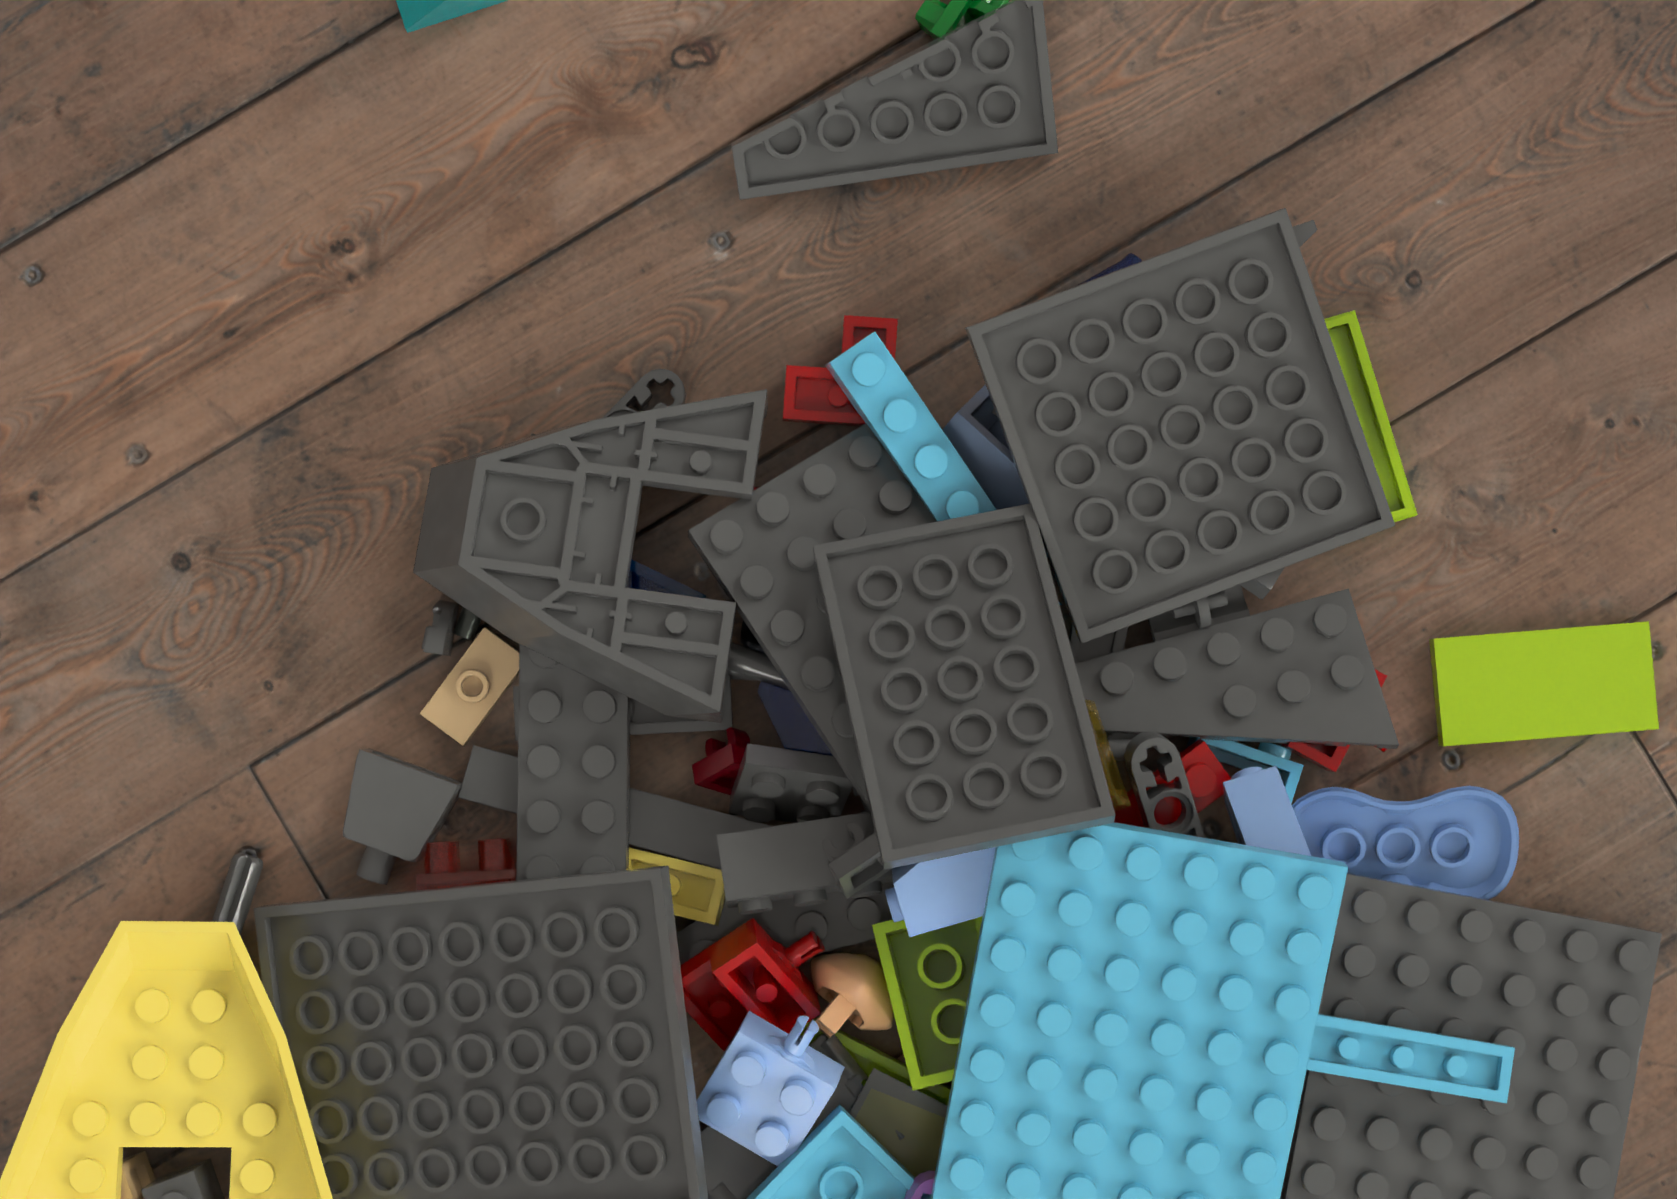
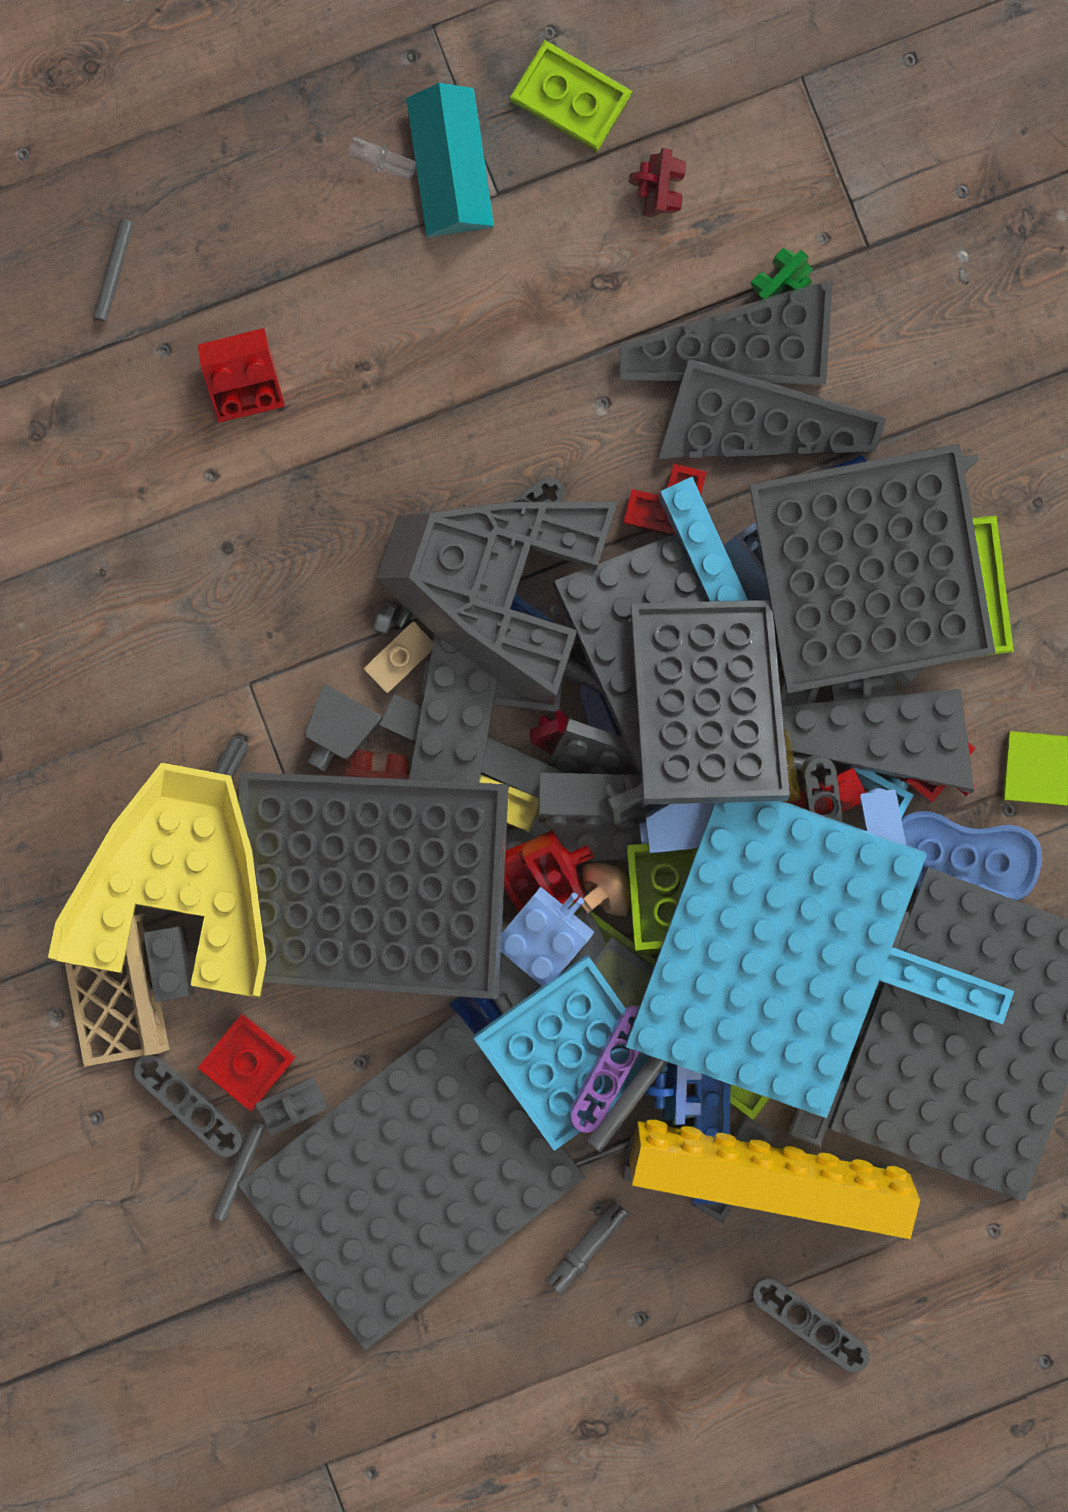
camera: 10 degrees right, 0 degrees up
none -> red slope [198,328,285,423]
none -> dark grey wing [657,358,887,459]

